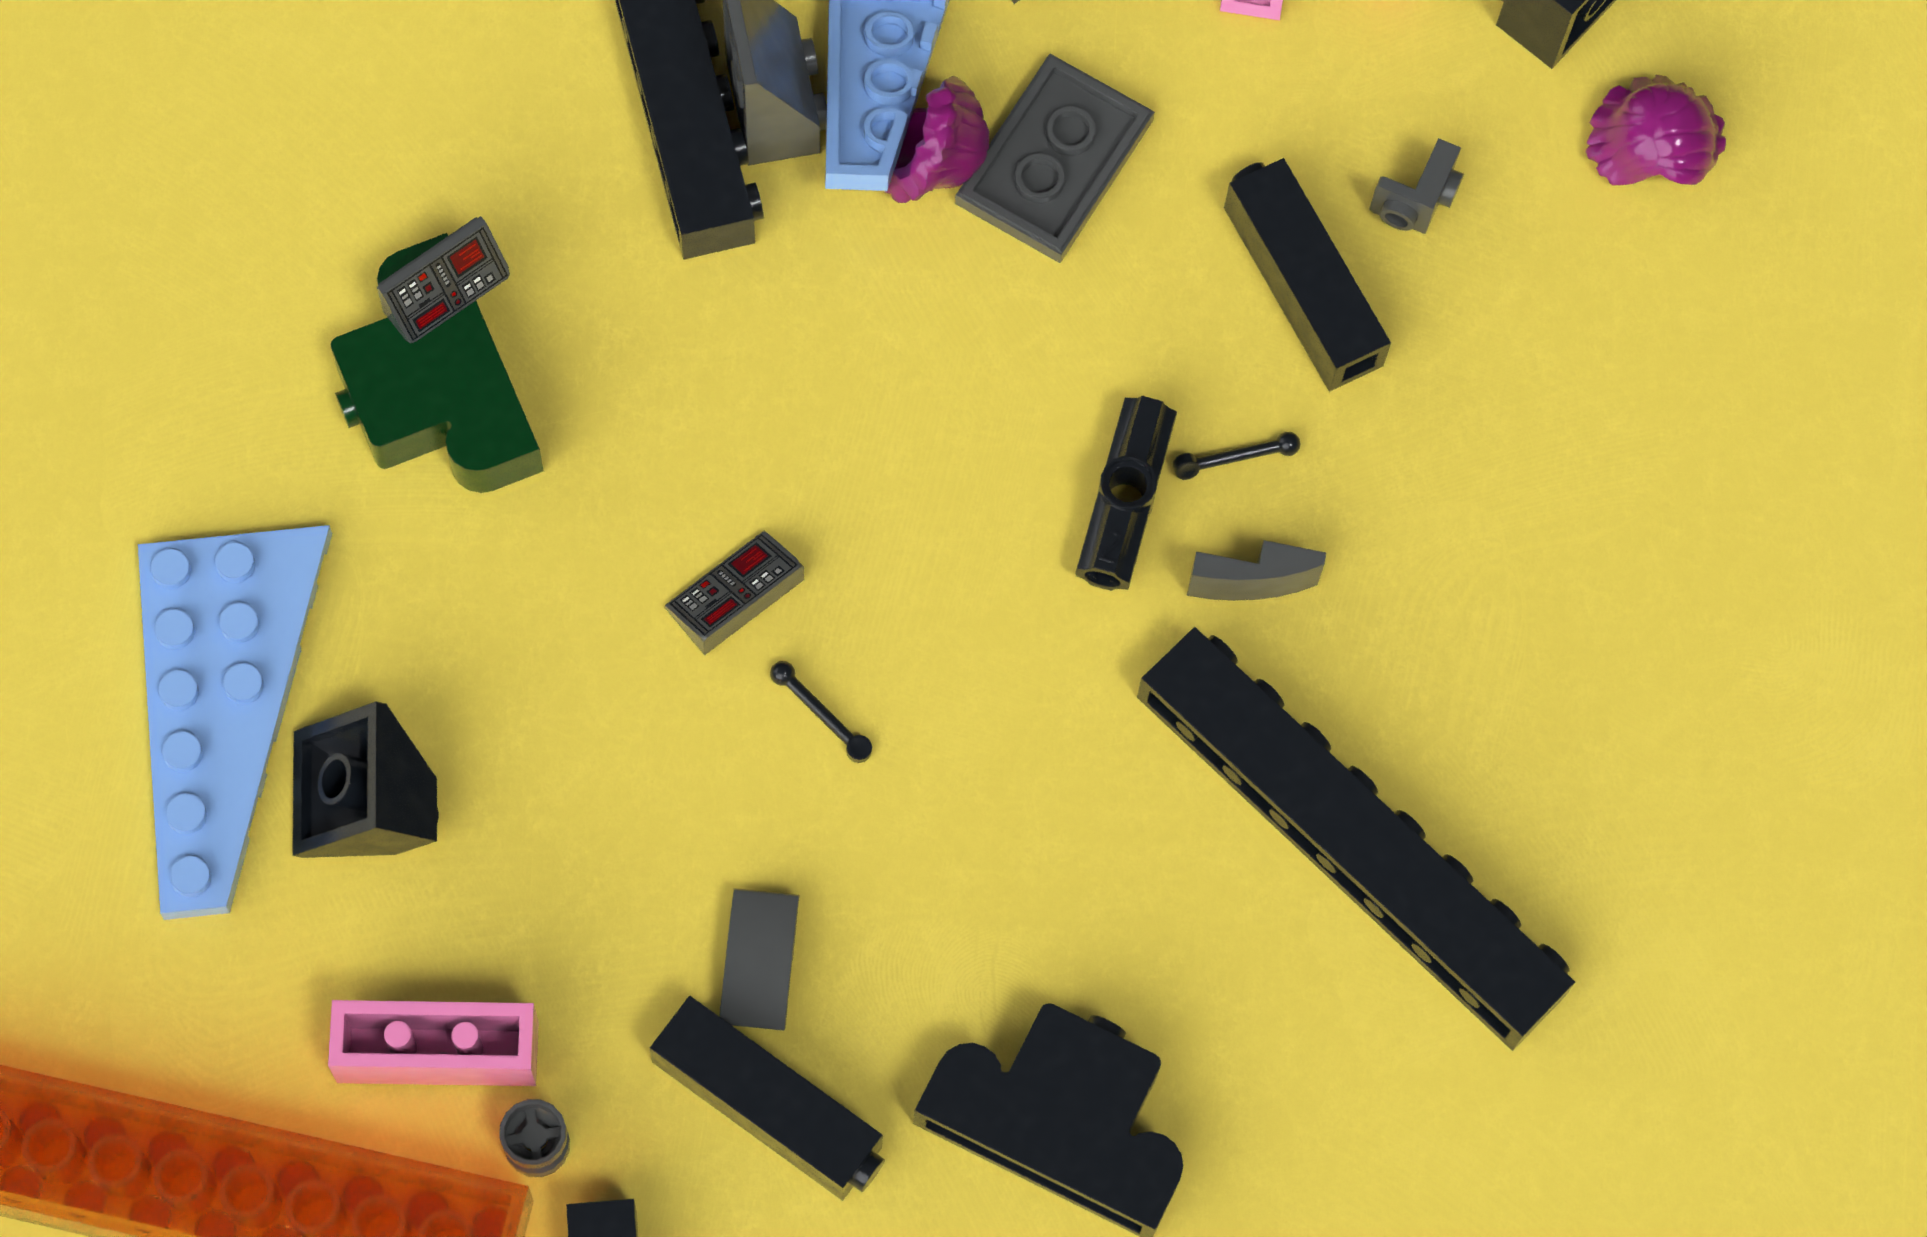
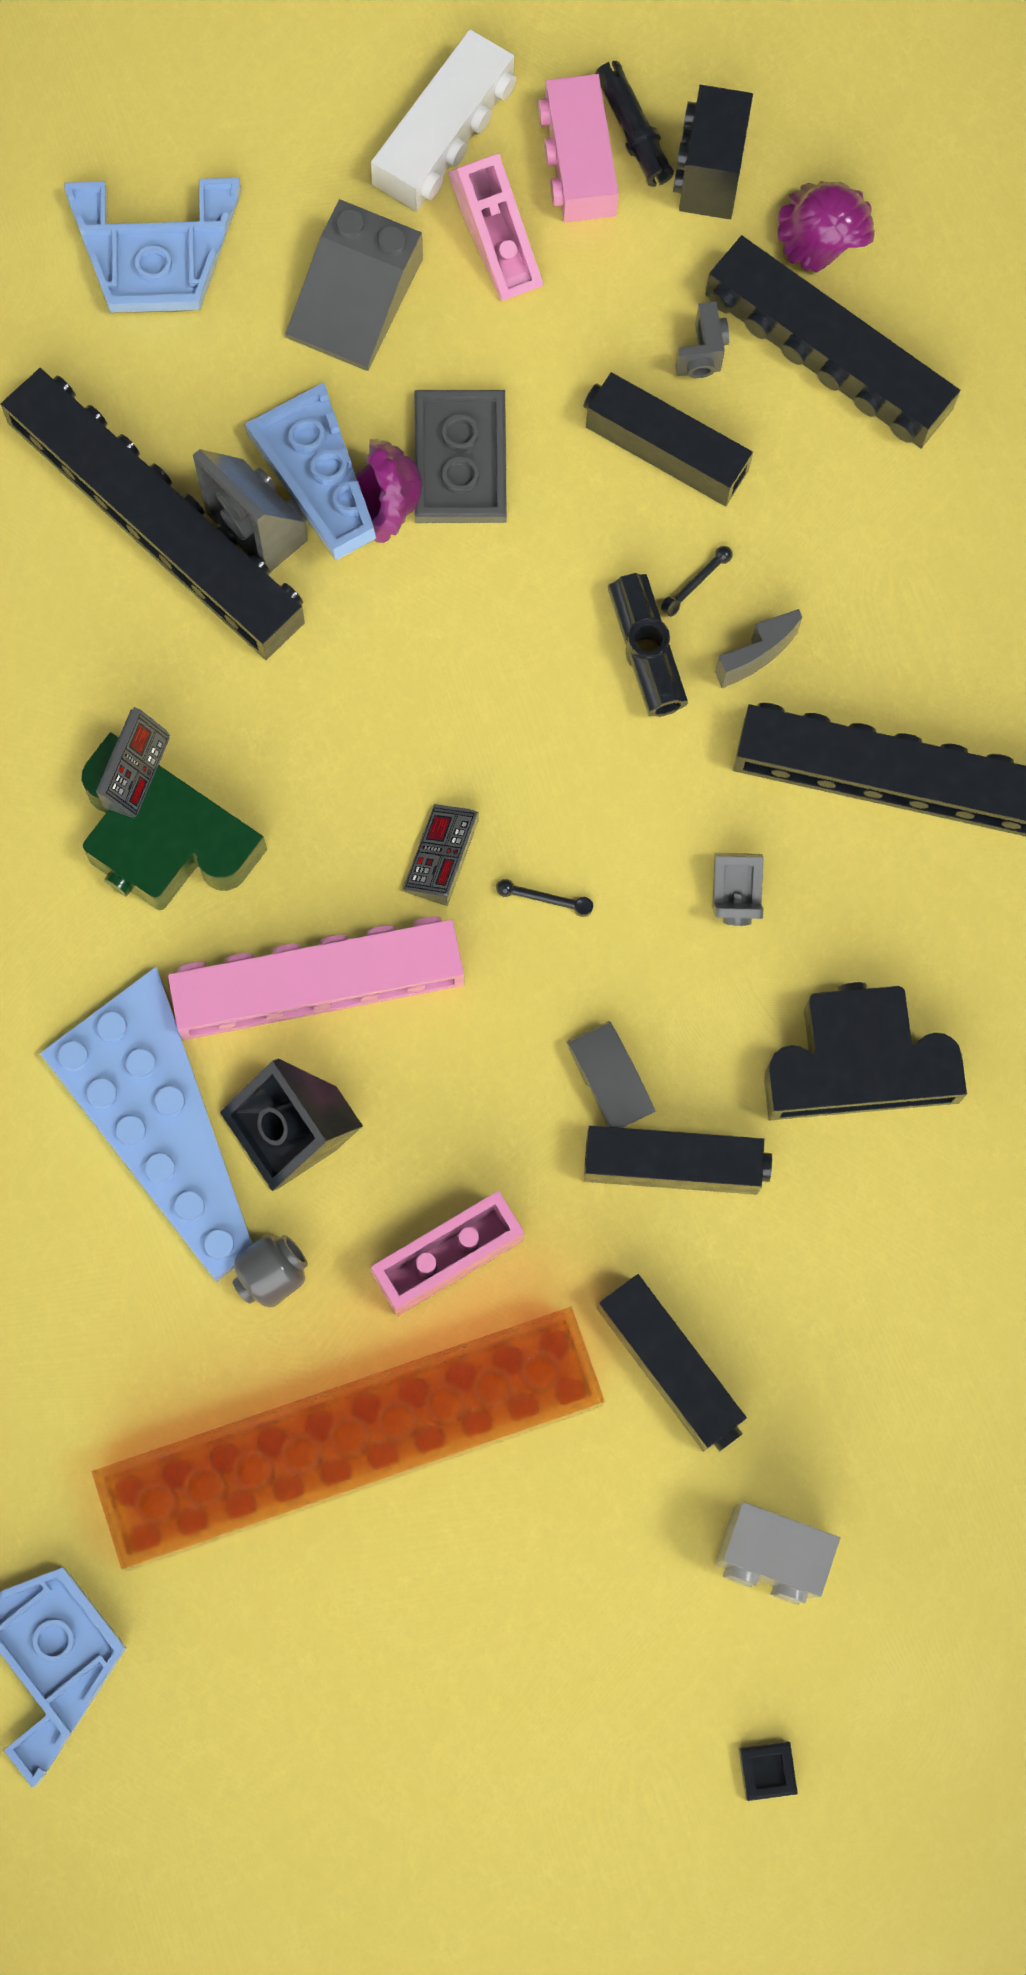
camera: 30 degrees left, 5 degrees up
dark grey wheel [499,1099,570,1177] -> none
none -> bright pink brick [168,916,464,1041]
none -> dark grey head [233,1234,308,1307]
none -> black brick [705,235,961,449]
none -> bracket [712,853,764,926]

